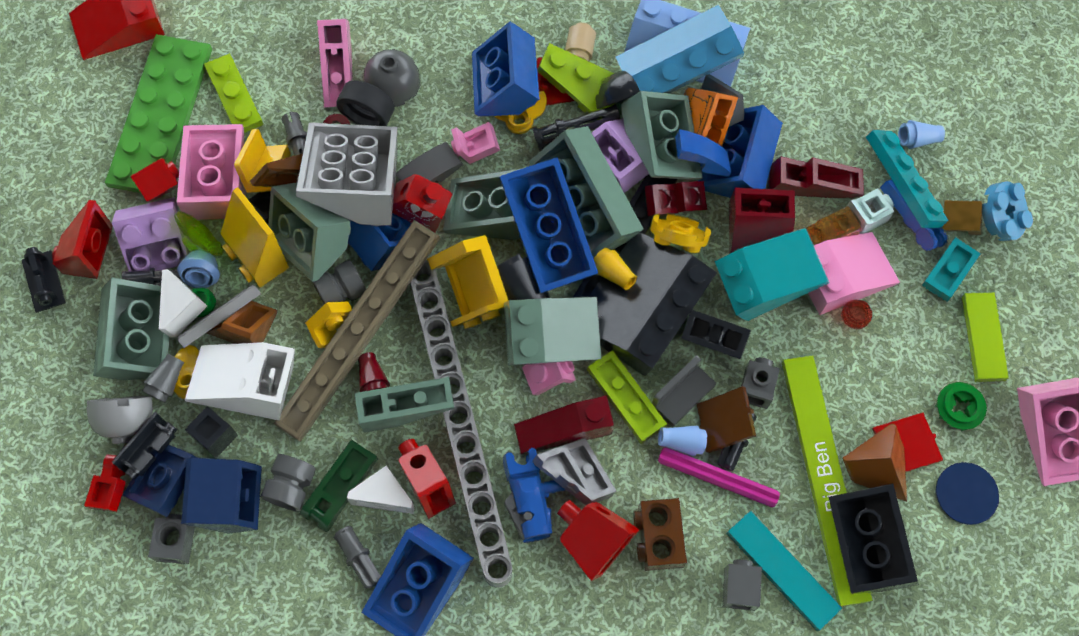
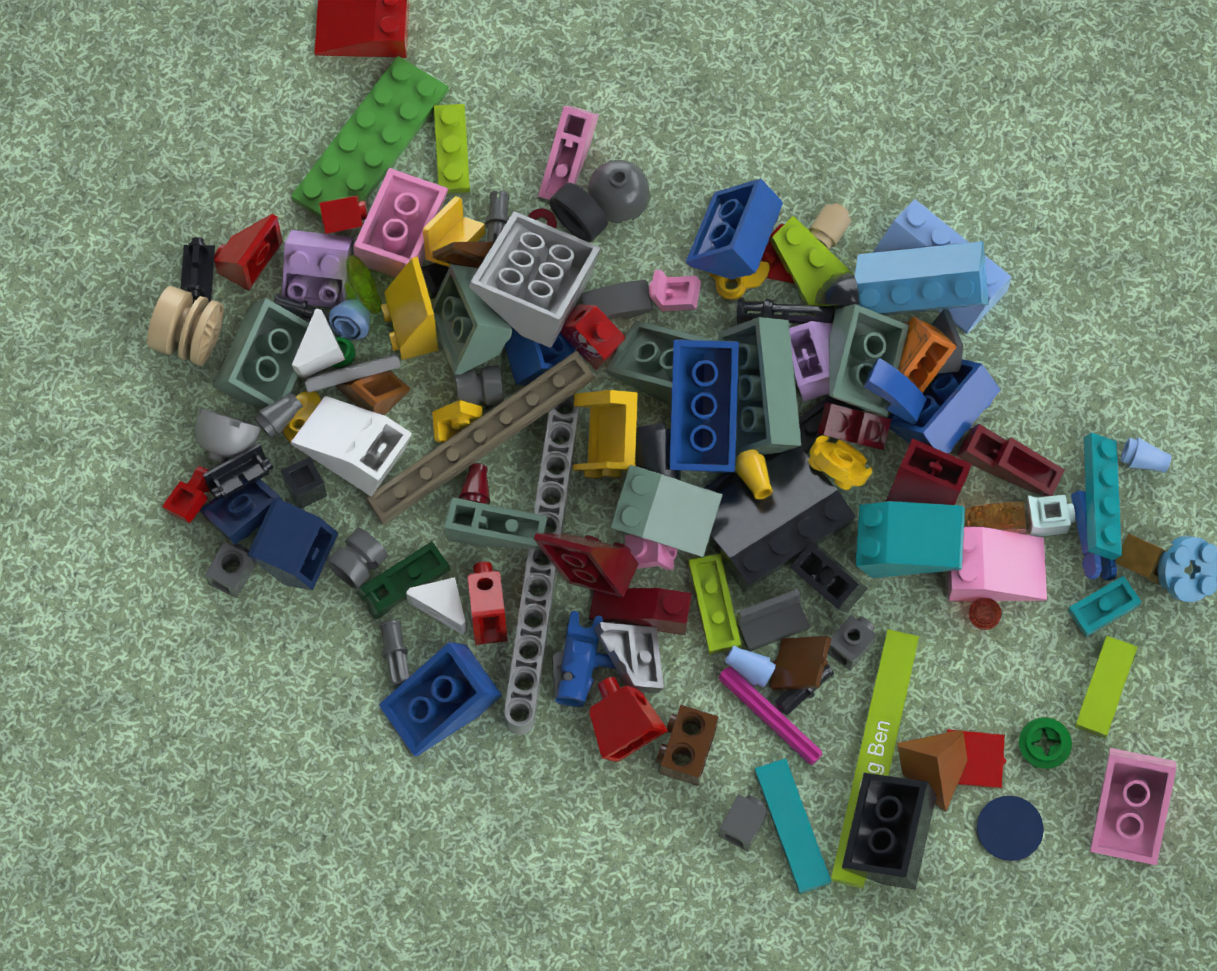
camera: 25 degrees right, 0 degrees up
none -> tan wheel [147,286,224,366]
none -> dark red slope [534,533,639,598]

